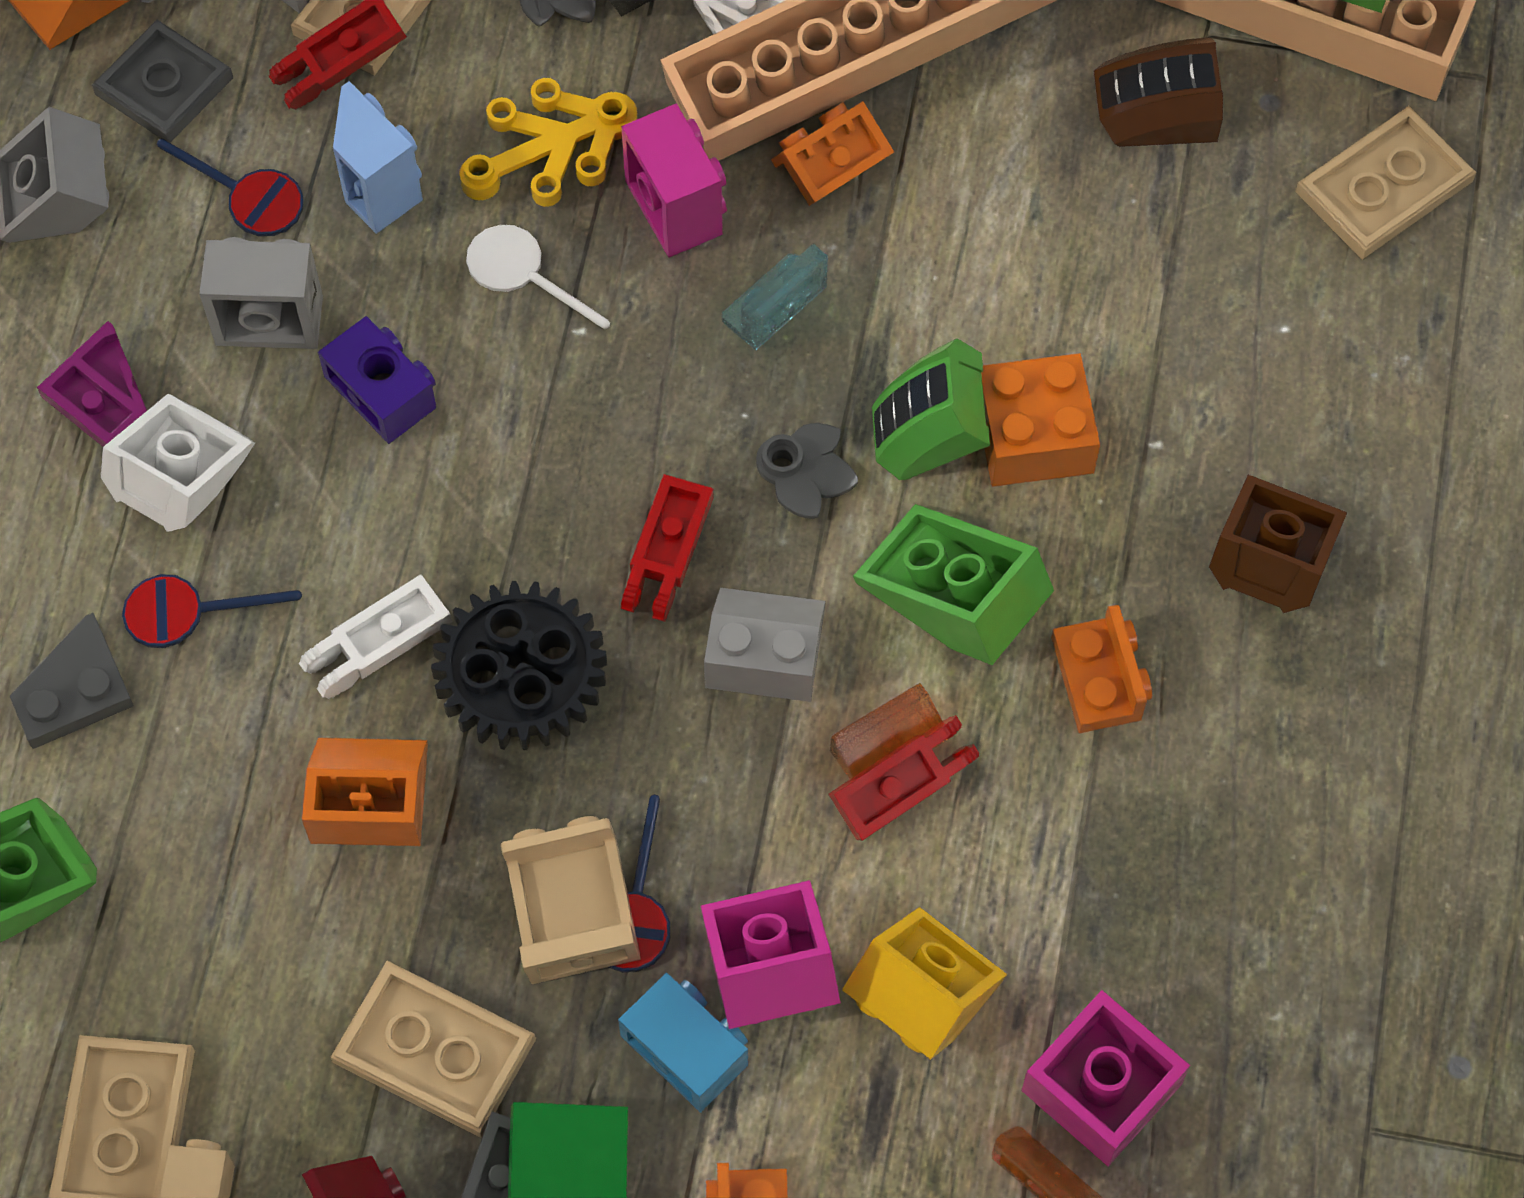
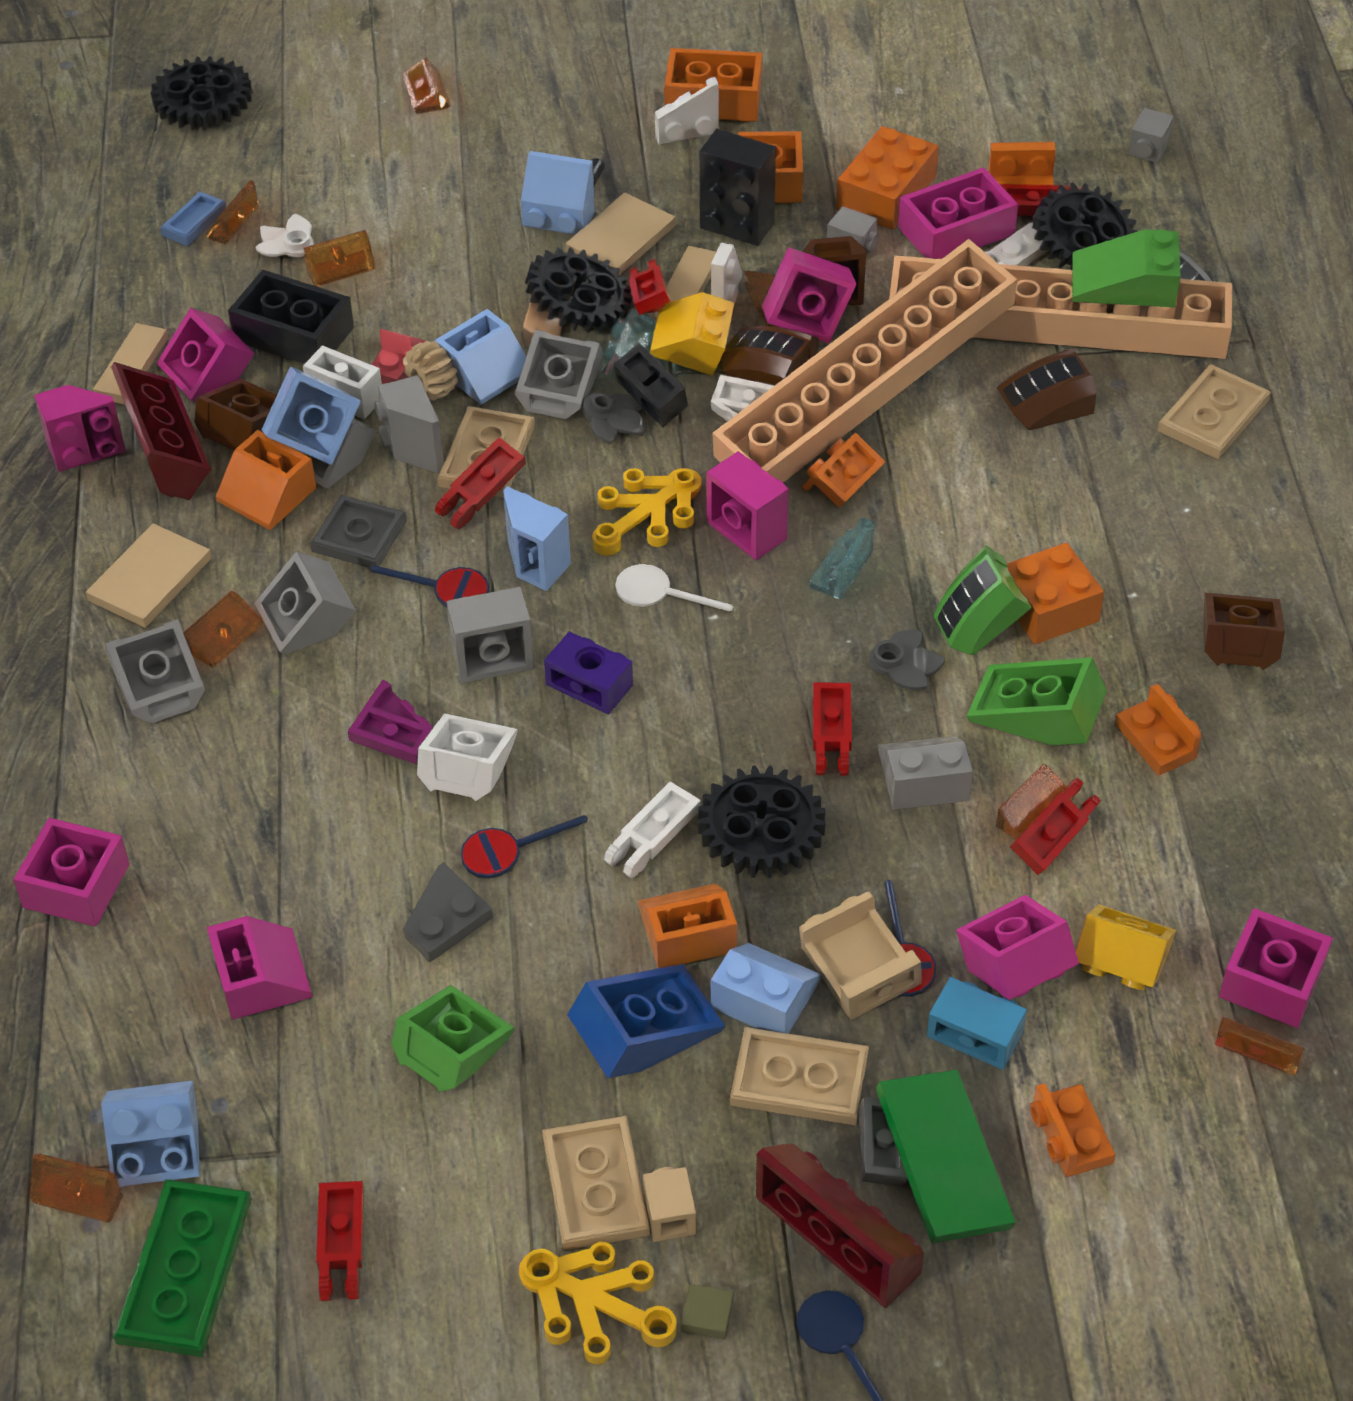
camera: 15 degrees left, 15 degrees down
none -> blue slope [567,964,725,1079]
none -> light blue slope [711,943,822,1034]

